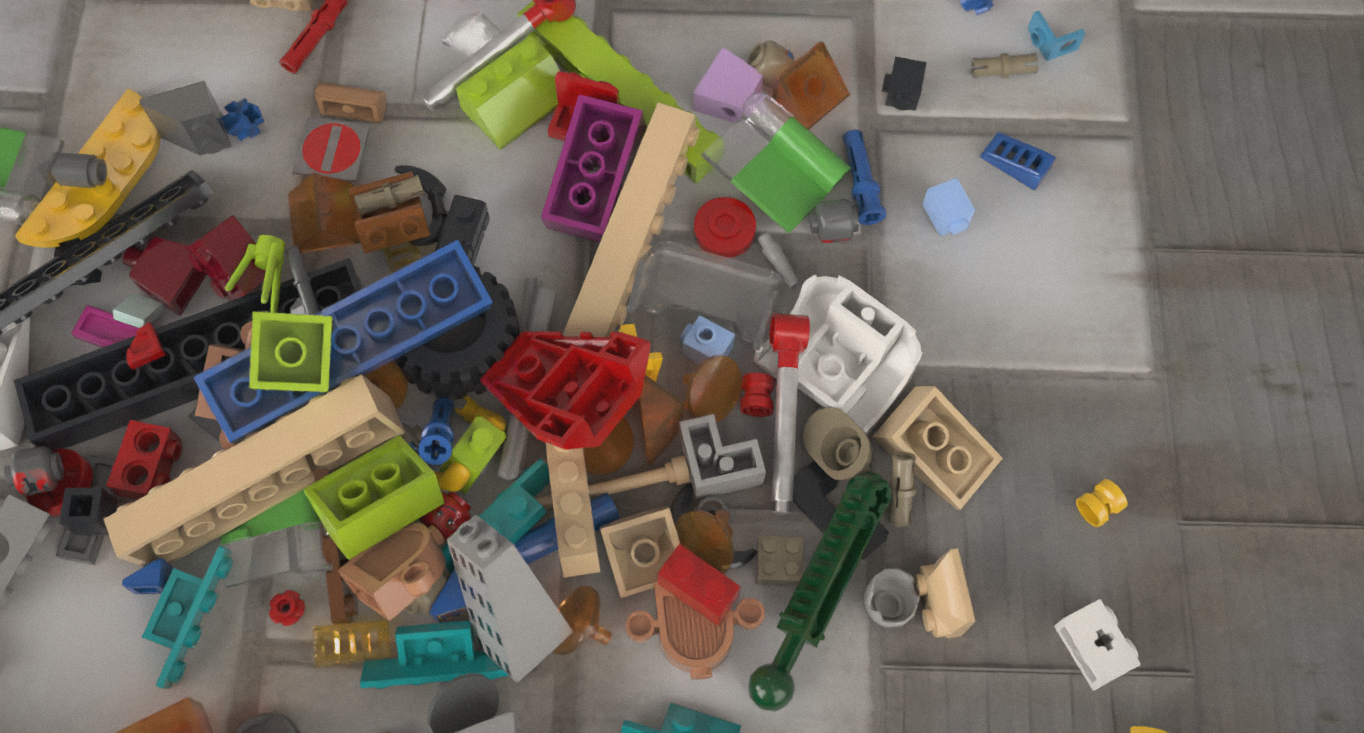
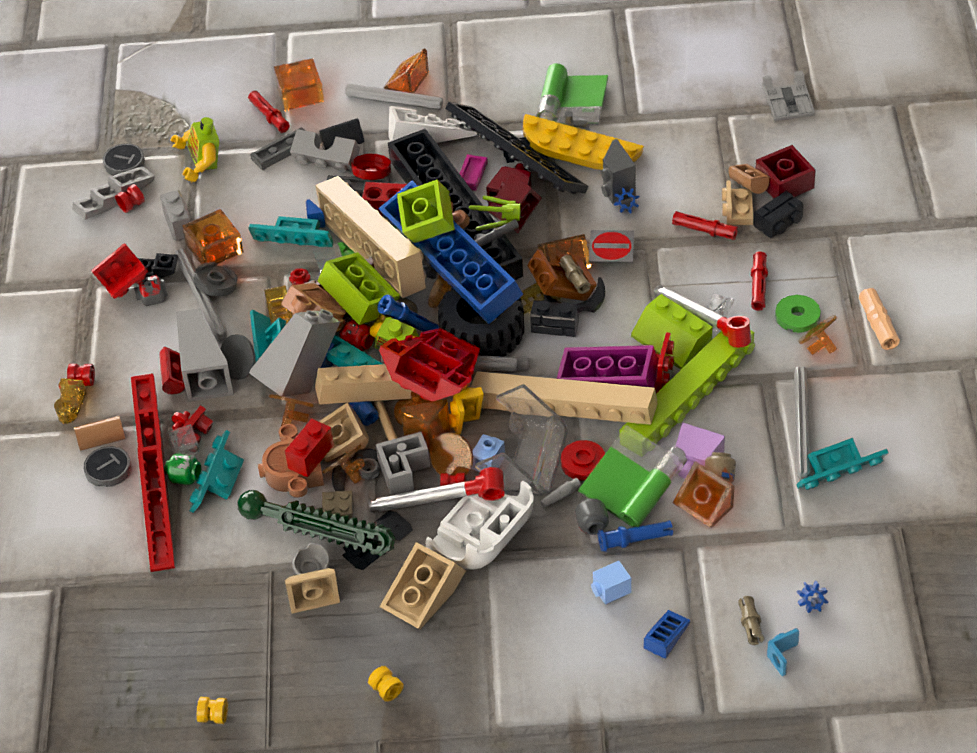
camera: 90 degrees right, 20 degrees down
dark grey head [4,446,64,496] -> none
dark grey brick [51,152,107,188] -> none
black brick [60,488,117,535] -> none
light aqua tile [113,293,163,328] -> none
red tile [126,322,166,370] -> none
medium nougat brick [314,82,386,123] -> none
dark tan piece [803,407,873,481] -> none
black brick [881,56,927,111] -> none
dark tan pin [888,452,917,527] -> none
white brick [1054,599,1141,691] -> none

